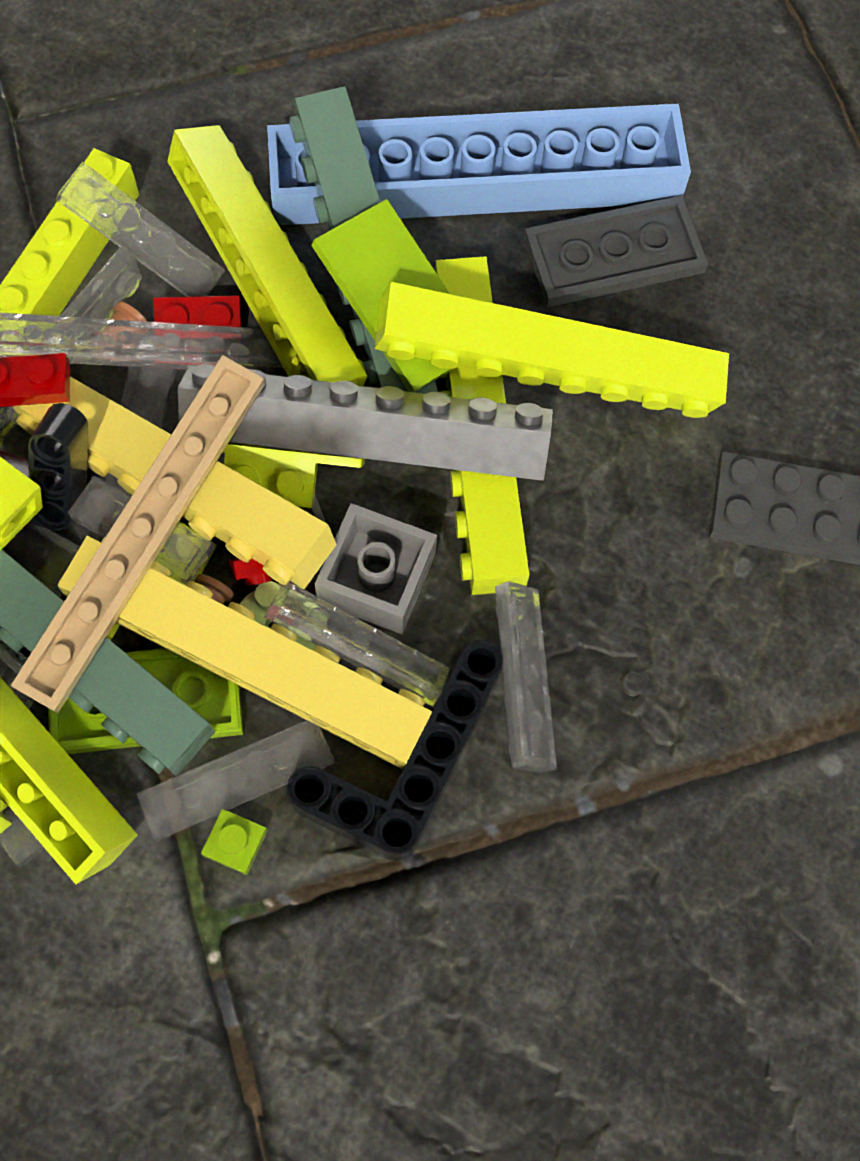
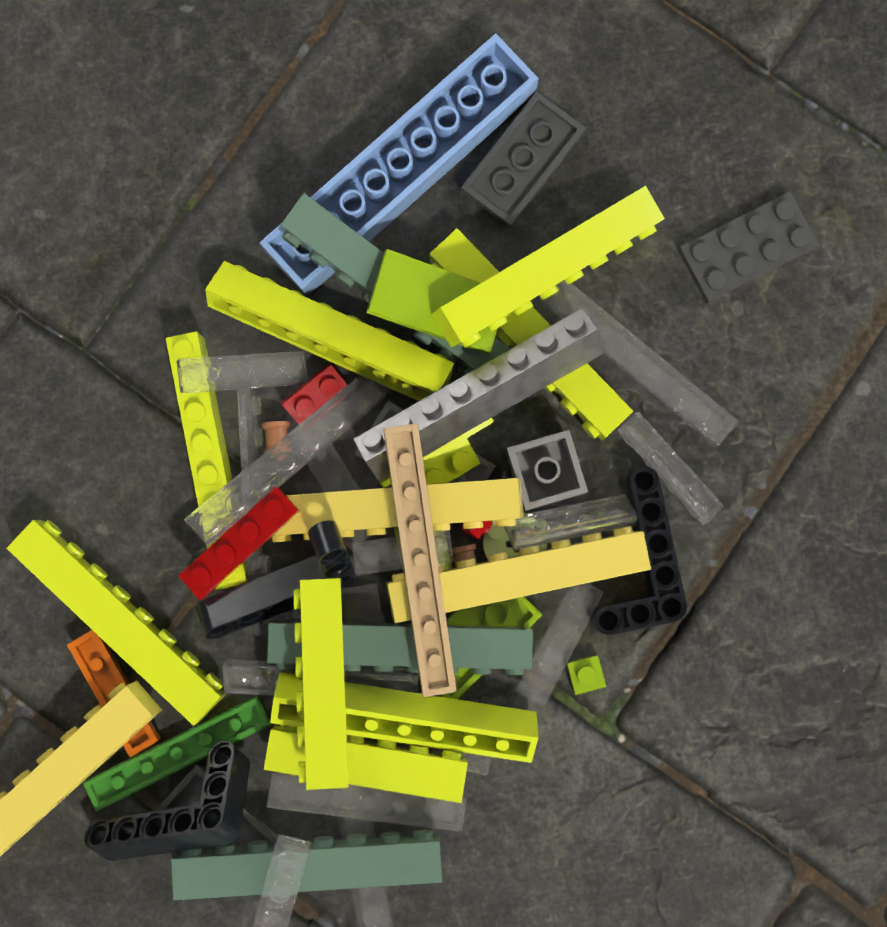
camera: 30 degrees left, 15 degrees up
none -> clear plate [536,280,739,446]

